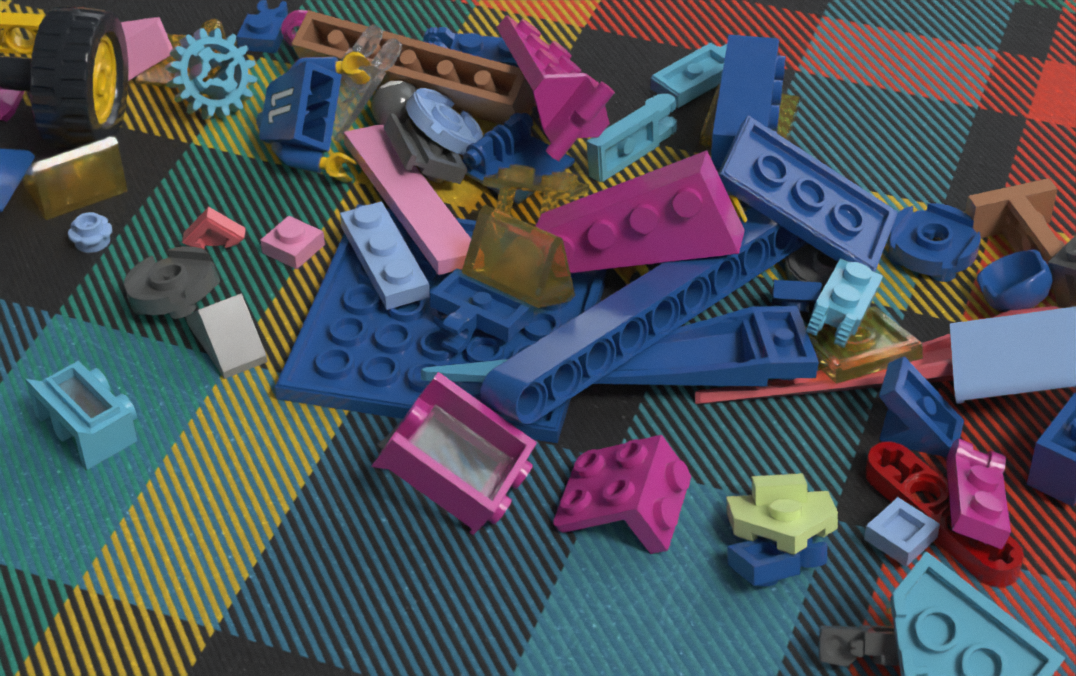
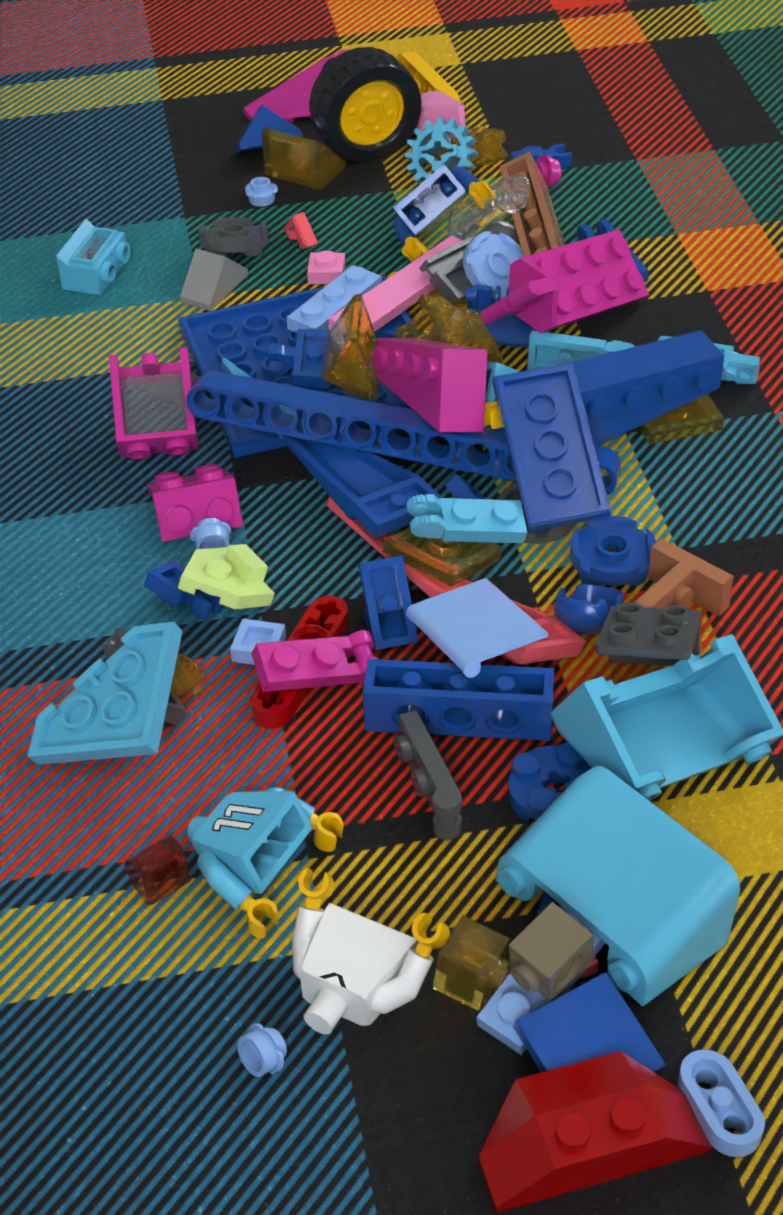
camera: 60 degrees right, 0 degrees up
none -> light blue plate [190,518,231,549]

